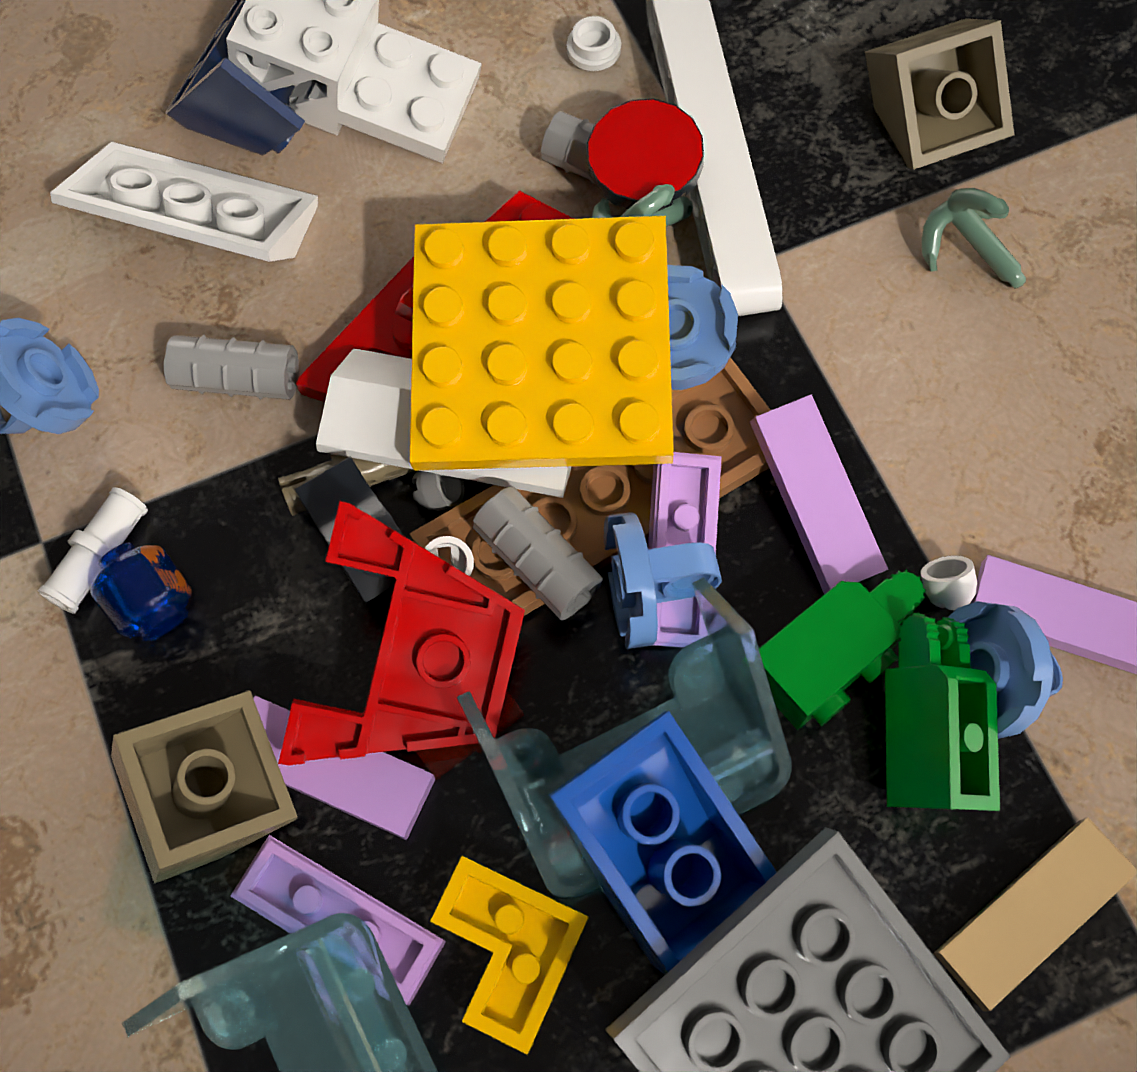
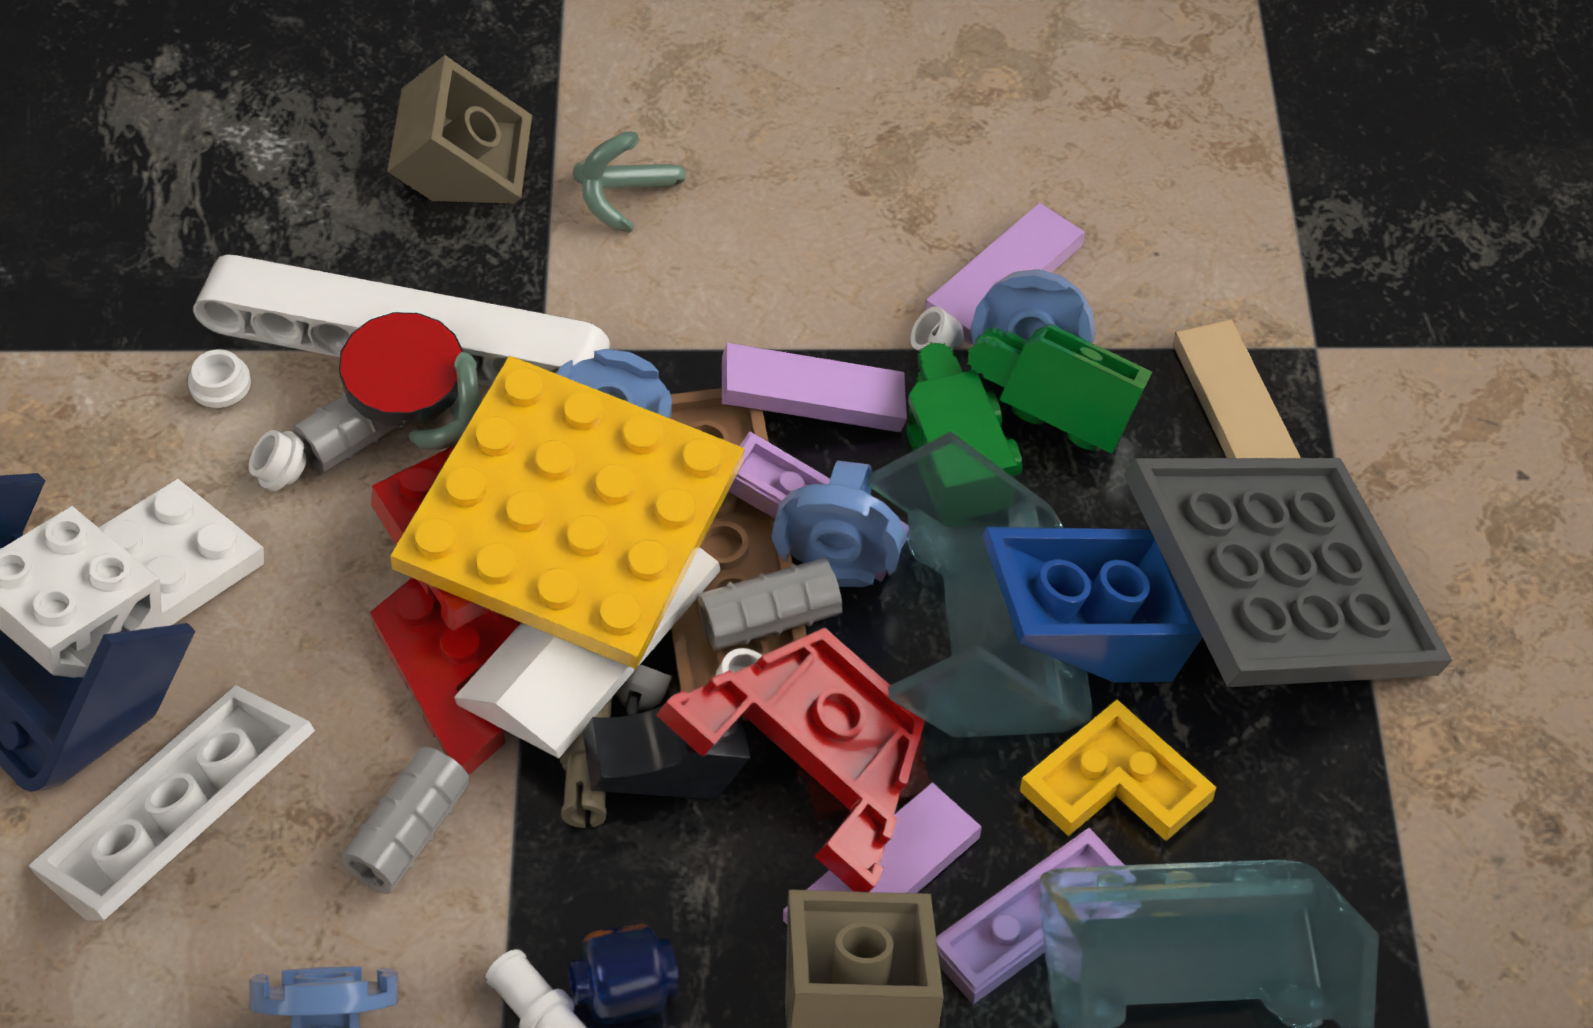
camera: 70 degrees left, 15 degrees down
none -> white plate [249,430,306,492]

